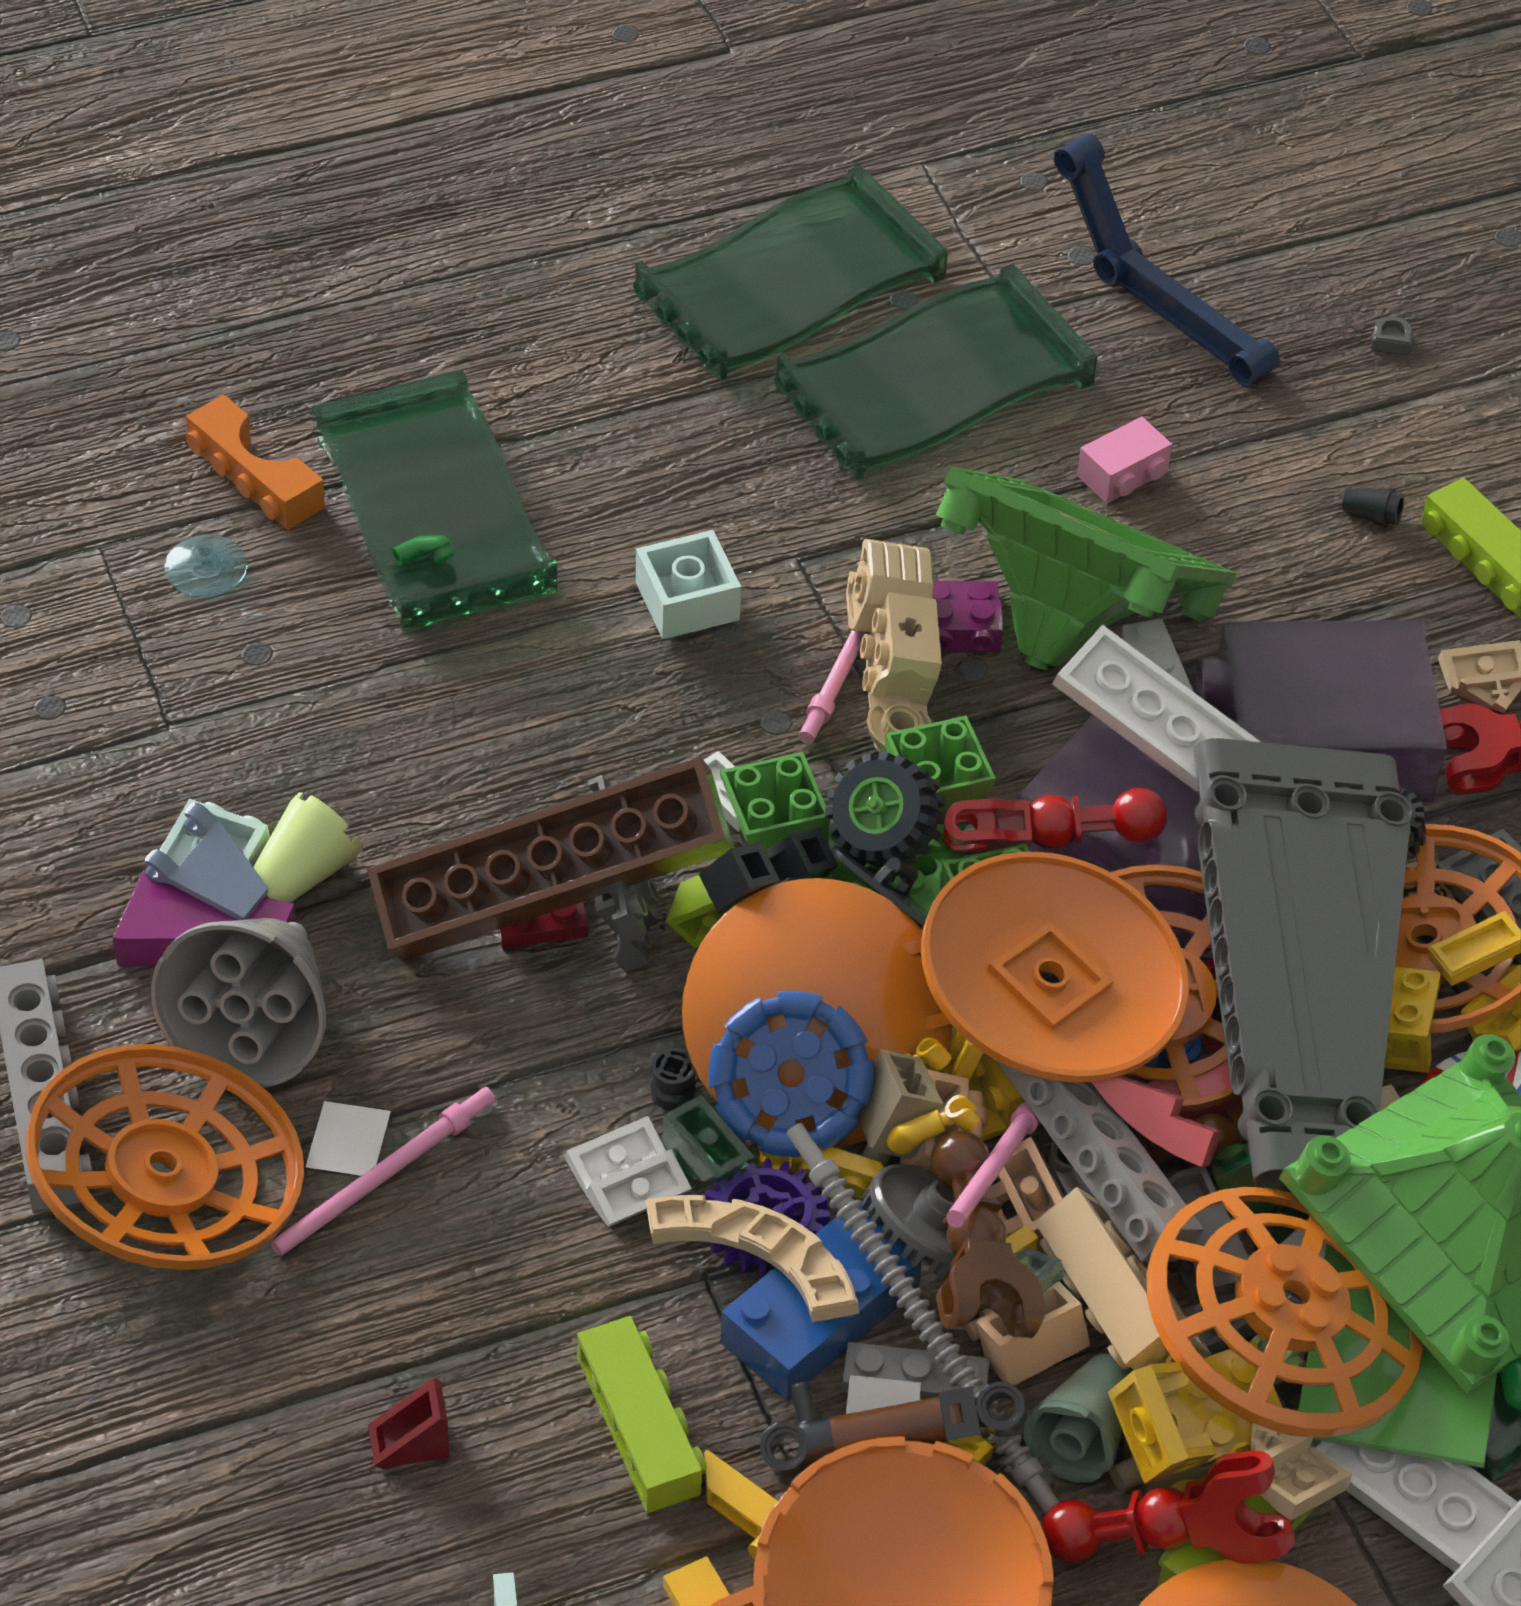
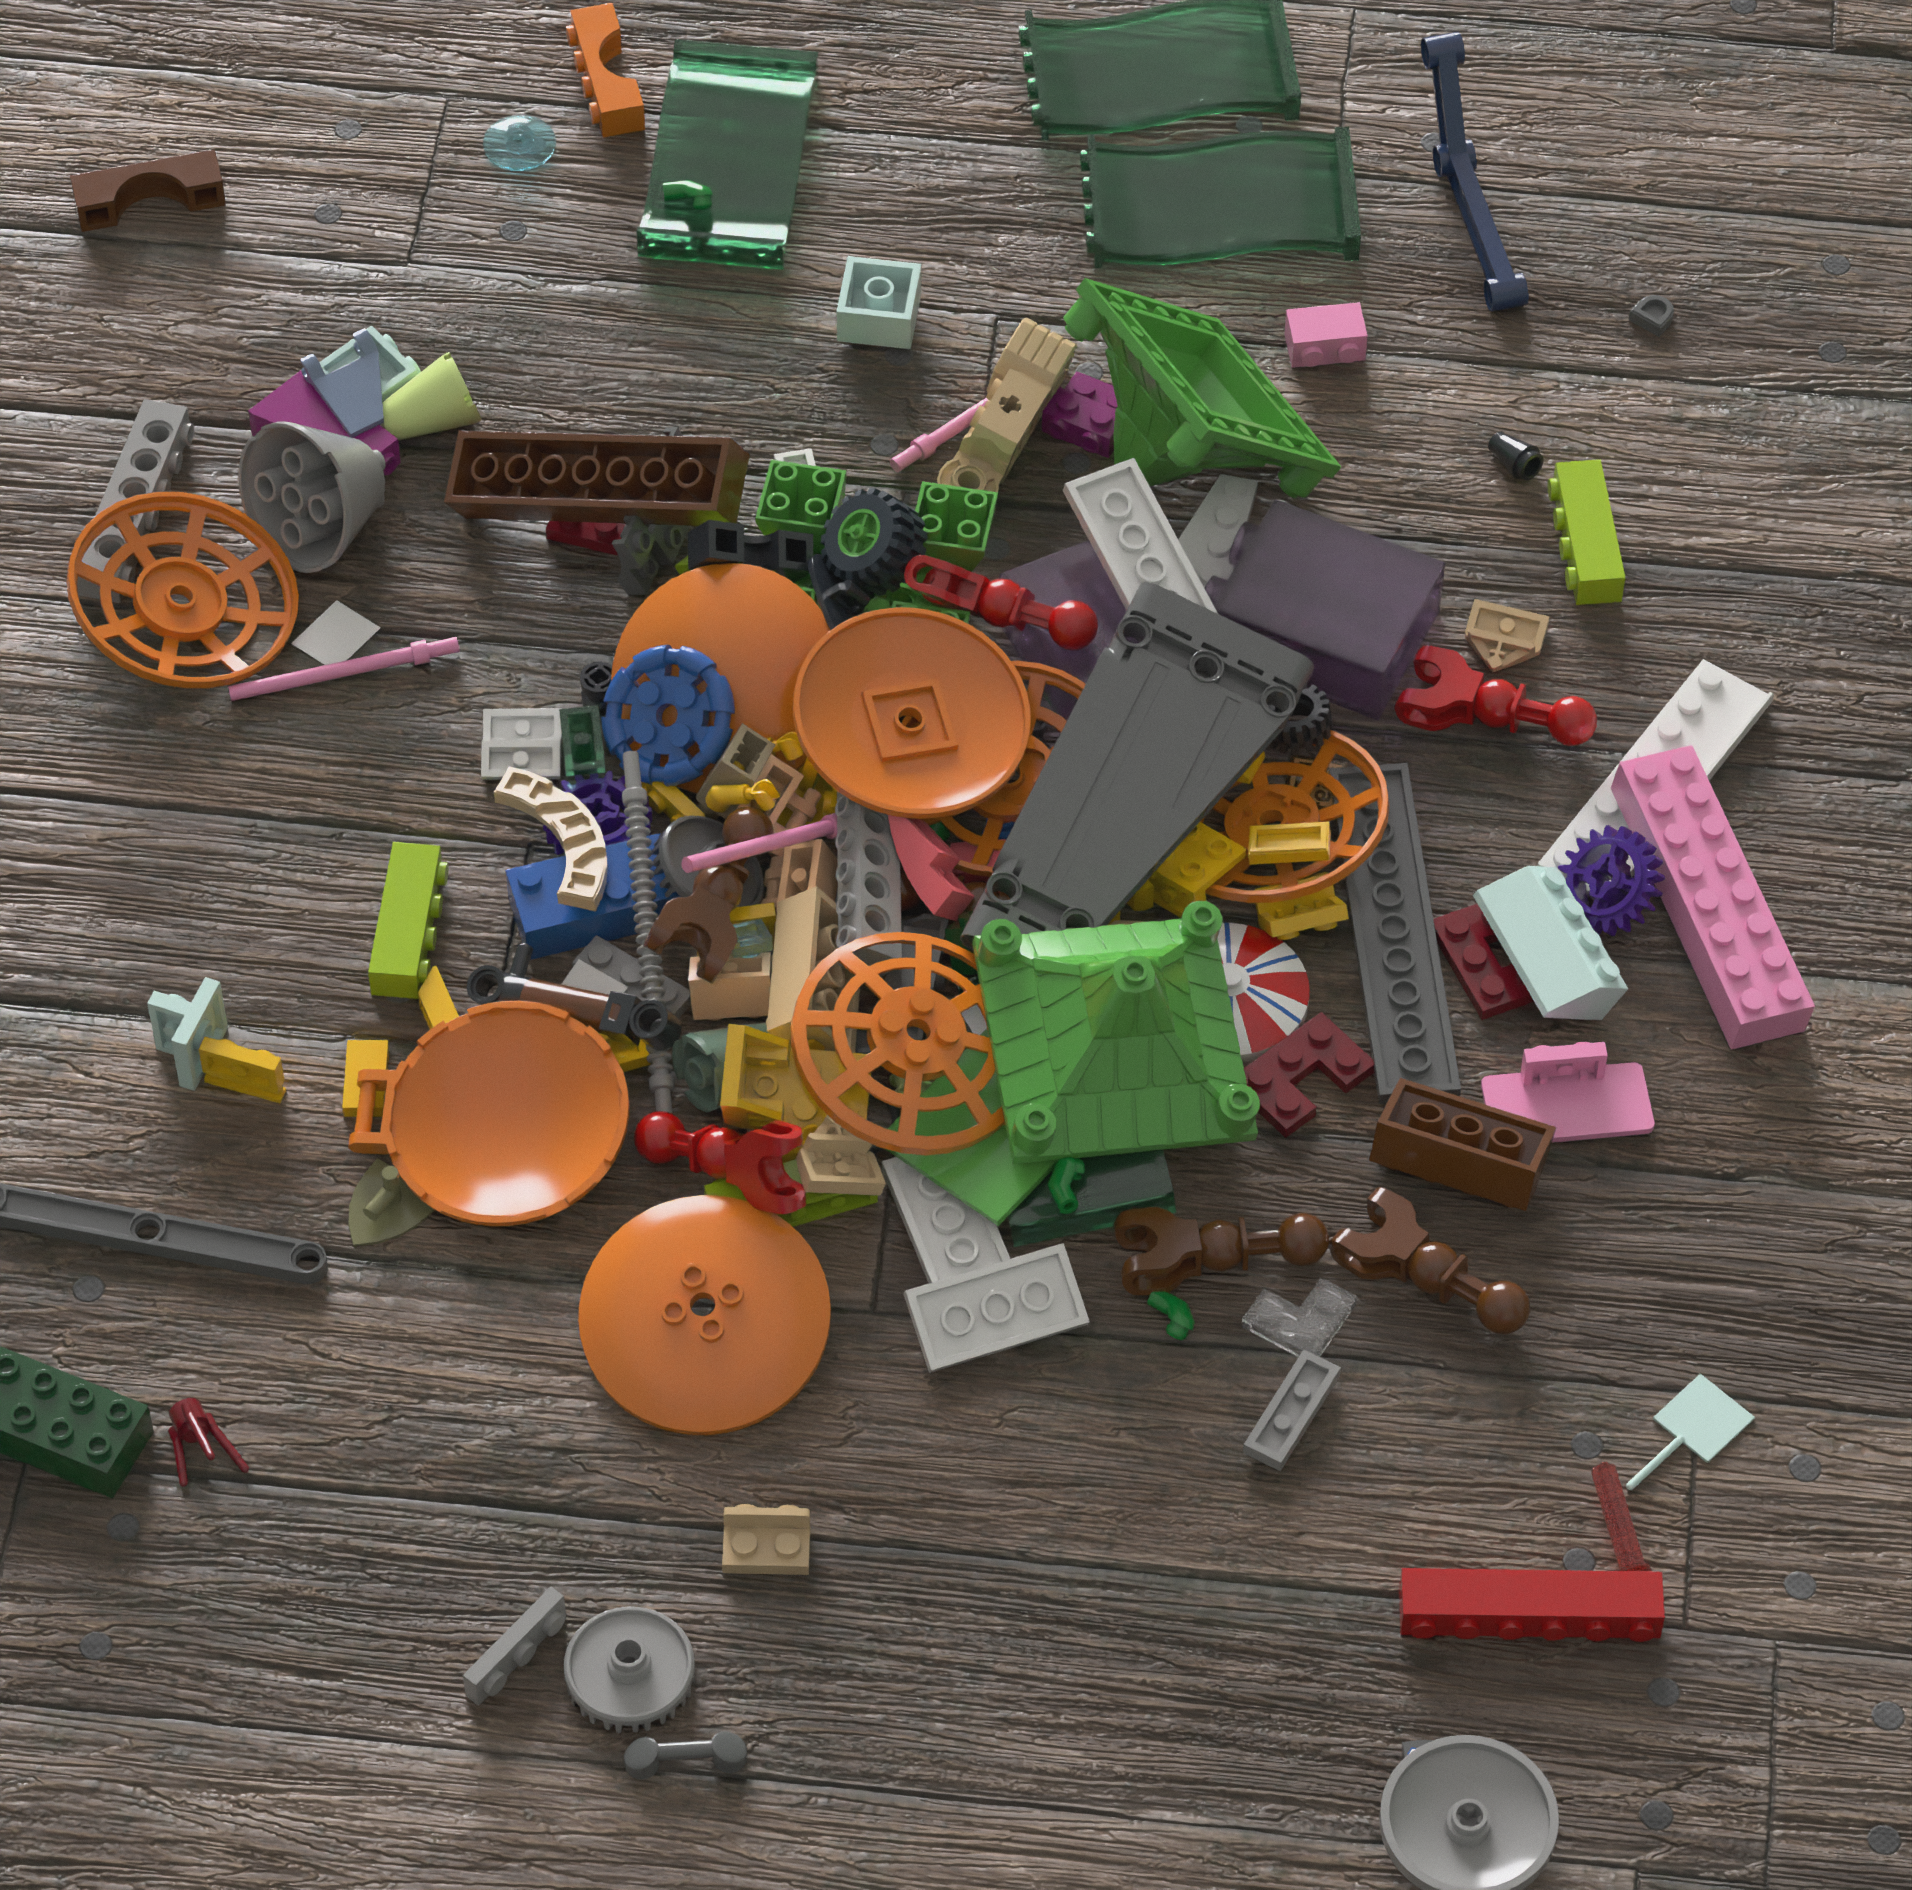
camera: 30 degrees right, 5 degrees up
dark red slope [368,1378,450,1468] -> none

